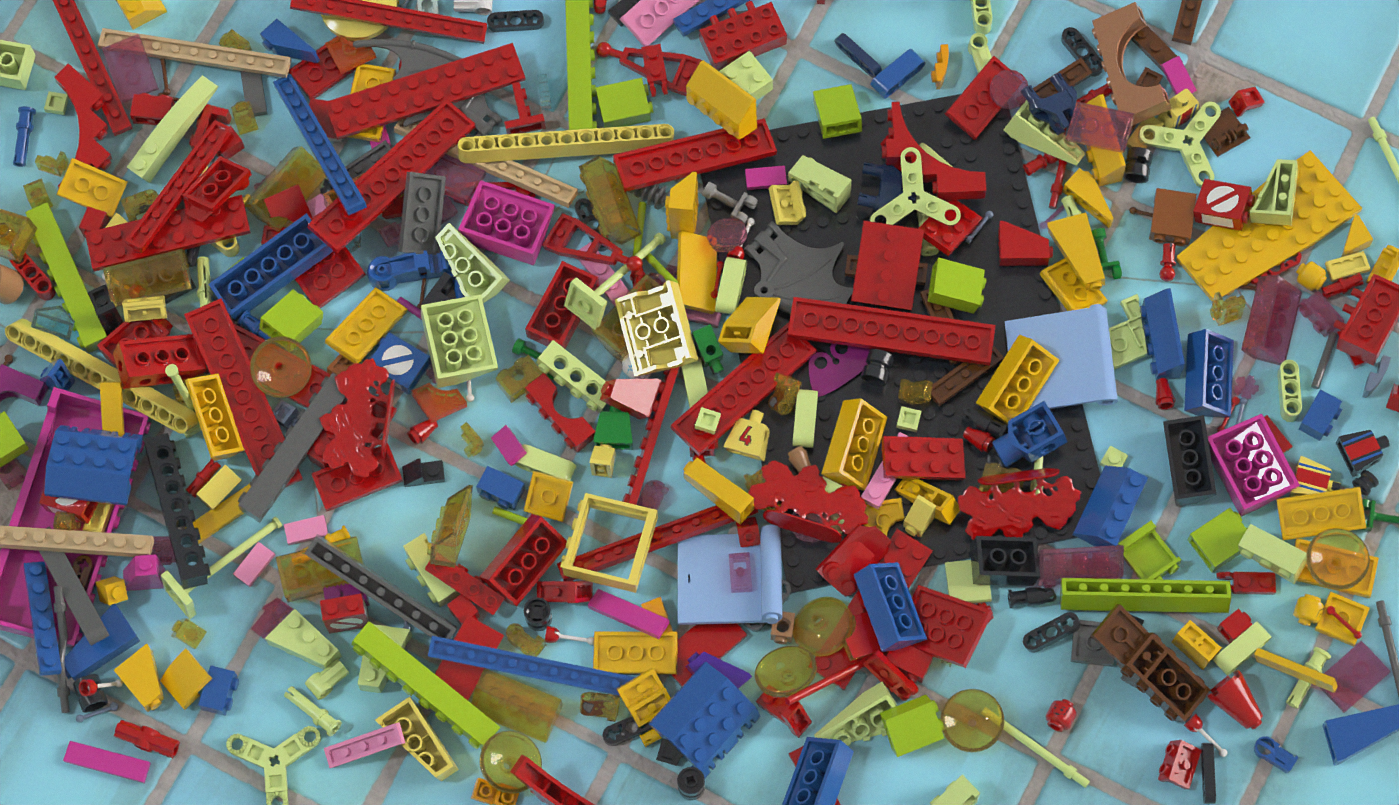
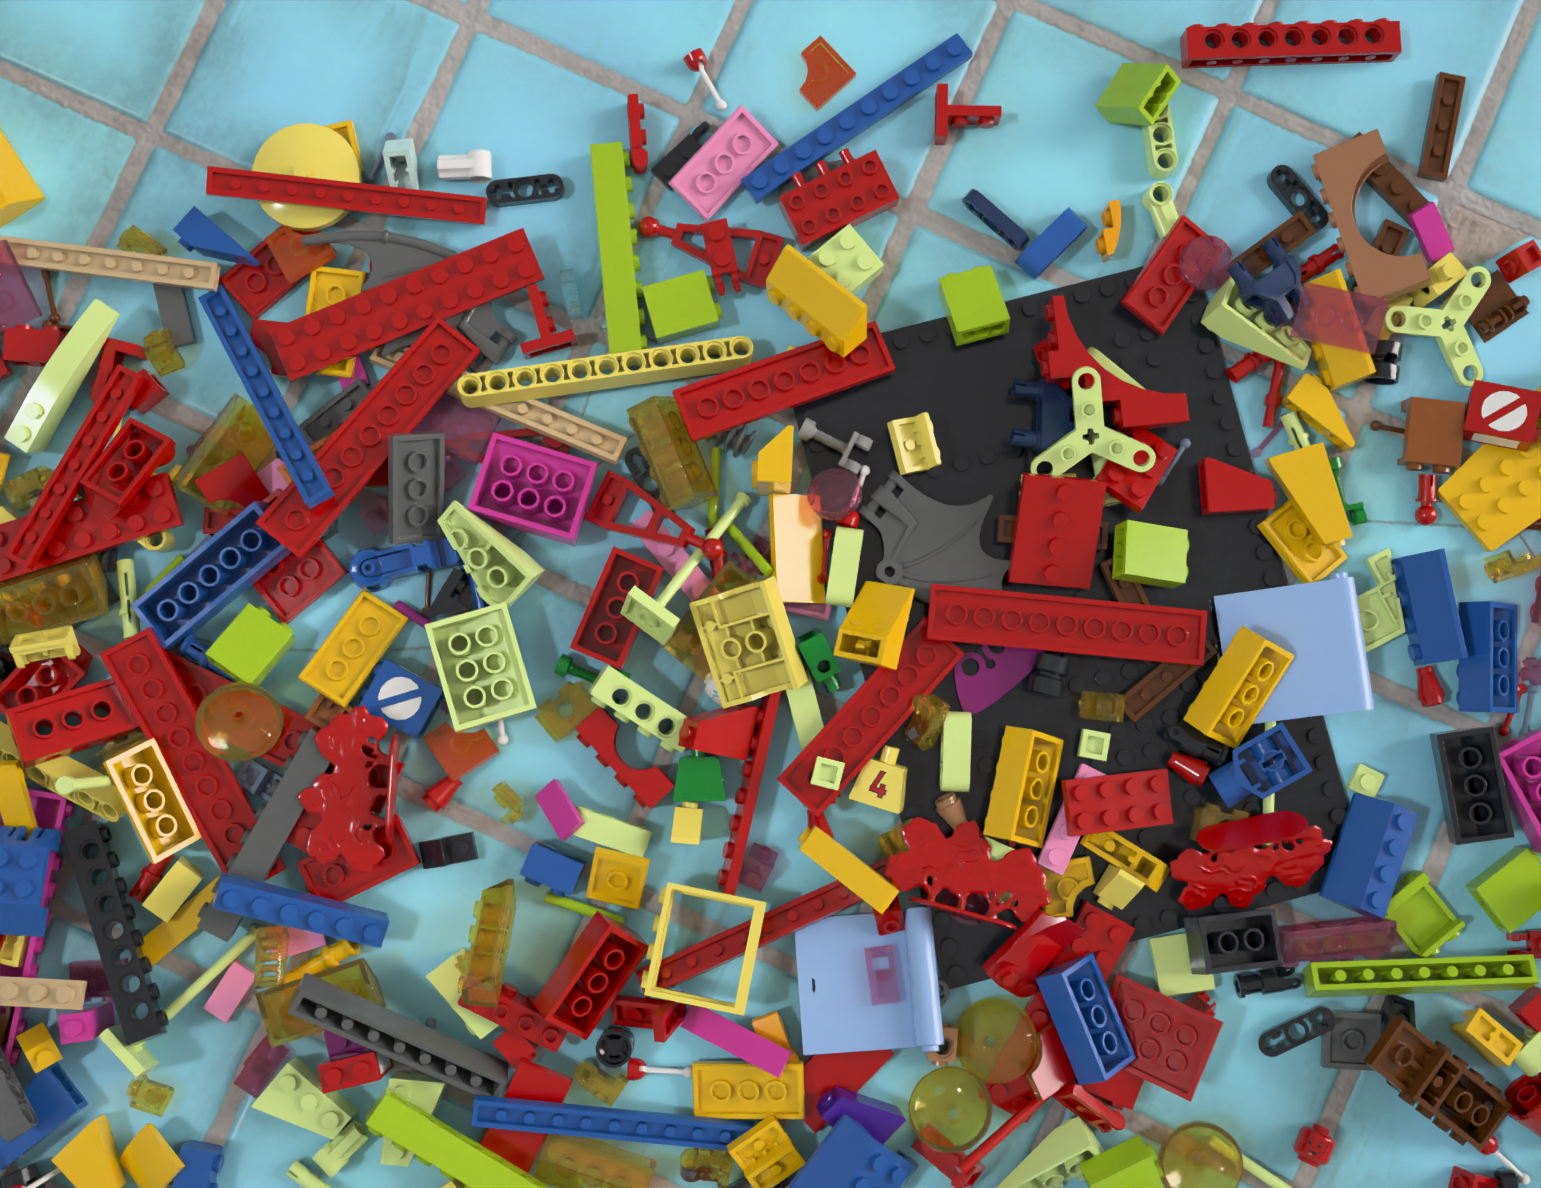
camera: 10 degrees left, 15 degrees up
dark pink tile [745,166,787,190] -> none
yellowish green wedge [788,155,852,213] -> none
none -> blue brick [213,872,390,948]
none -> clear yellow slope [254,926,289,989]

